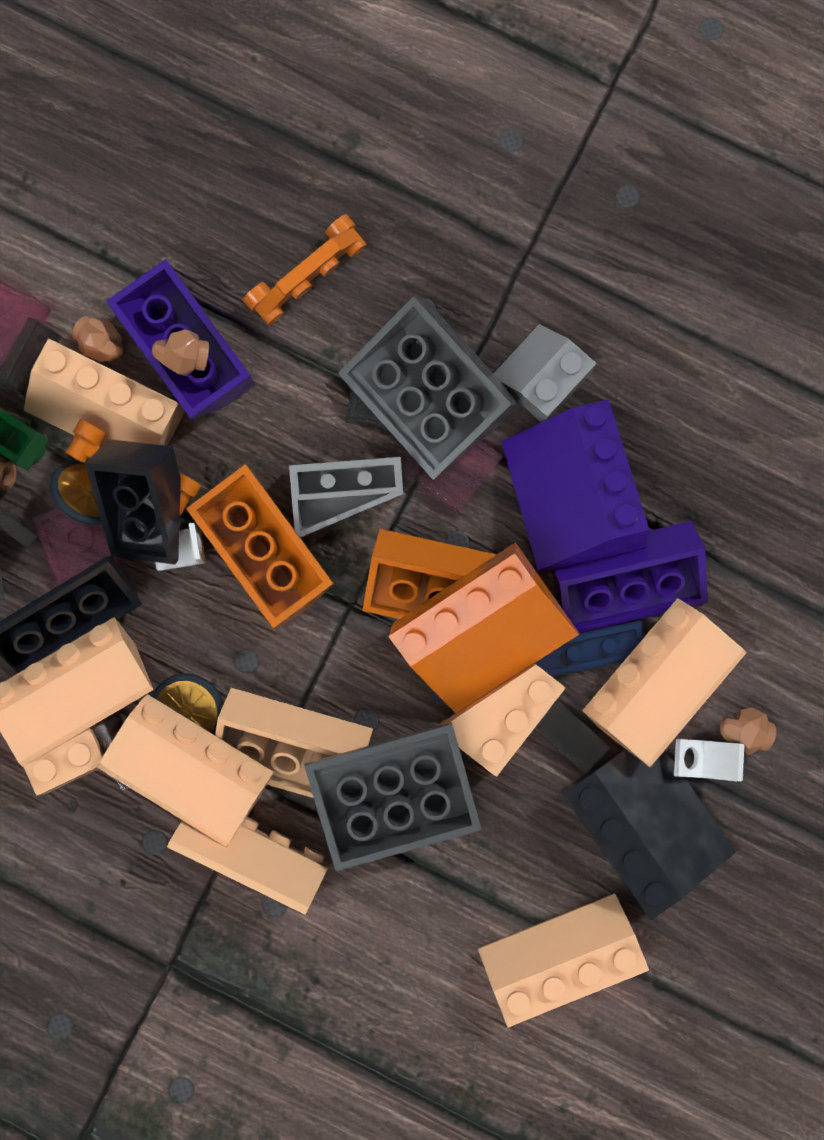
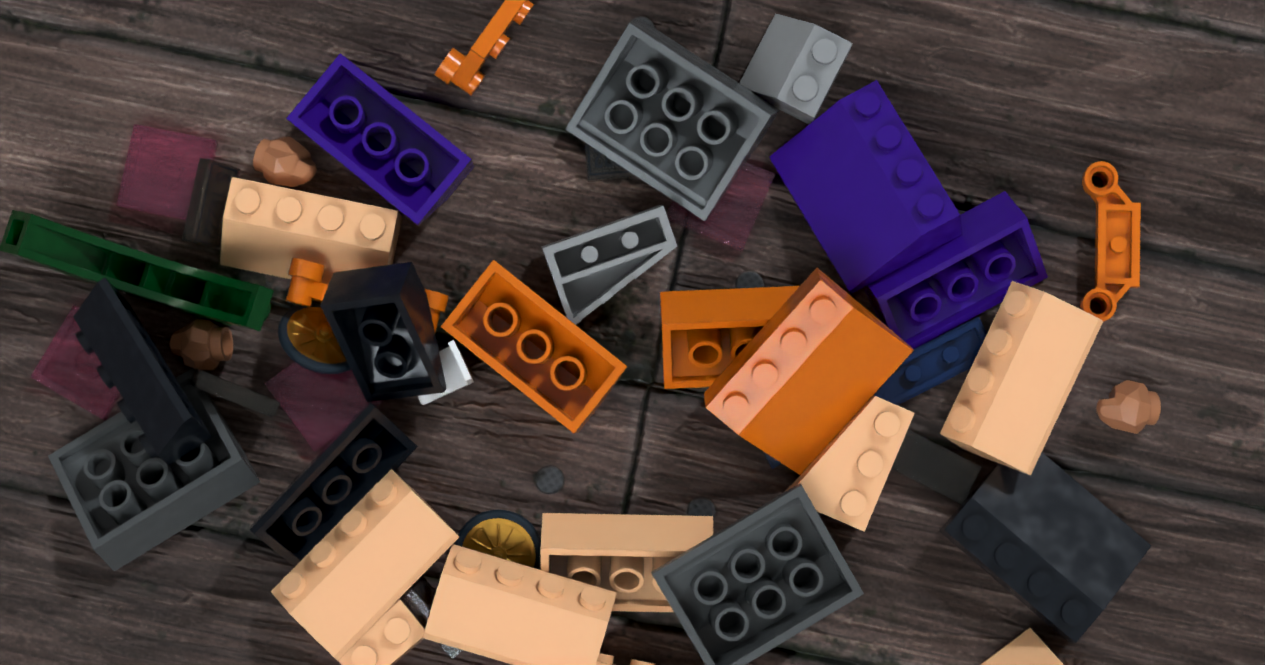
camera: 15 degrees left, 0 degrees up
nougat rock [152,329,209,376] -> none
white bracket [674,739,744,781] -> none
none -> orange plate [1080,161,1141,322]

